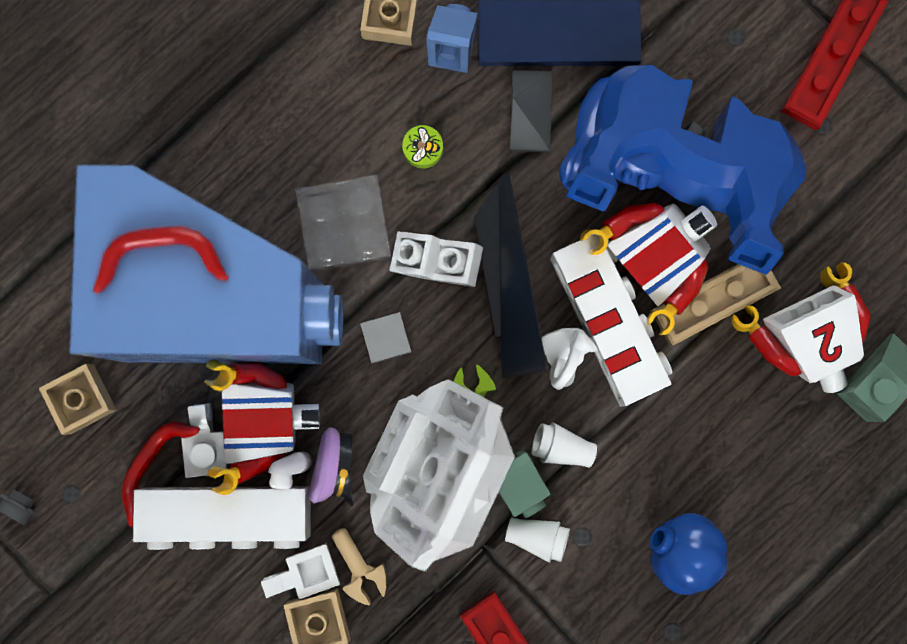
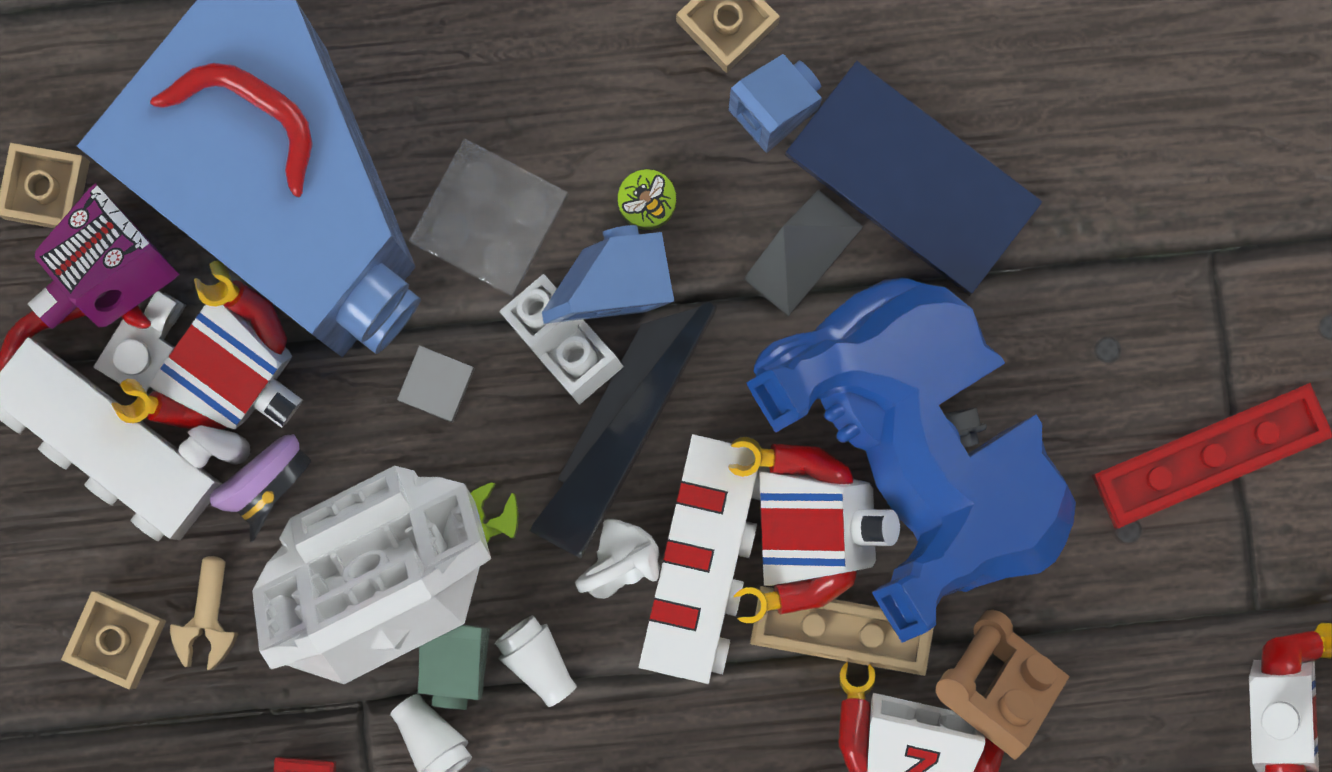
camera: 40 degrees right, 0 degrees up
white plate [261,543,340,599] -> none
none -> torso [28,183,180,329]
none -> medium blue slope [542,225,674,324]
none -> medium nougat plate [936,610,1070,760]

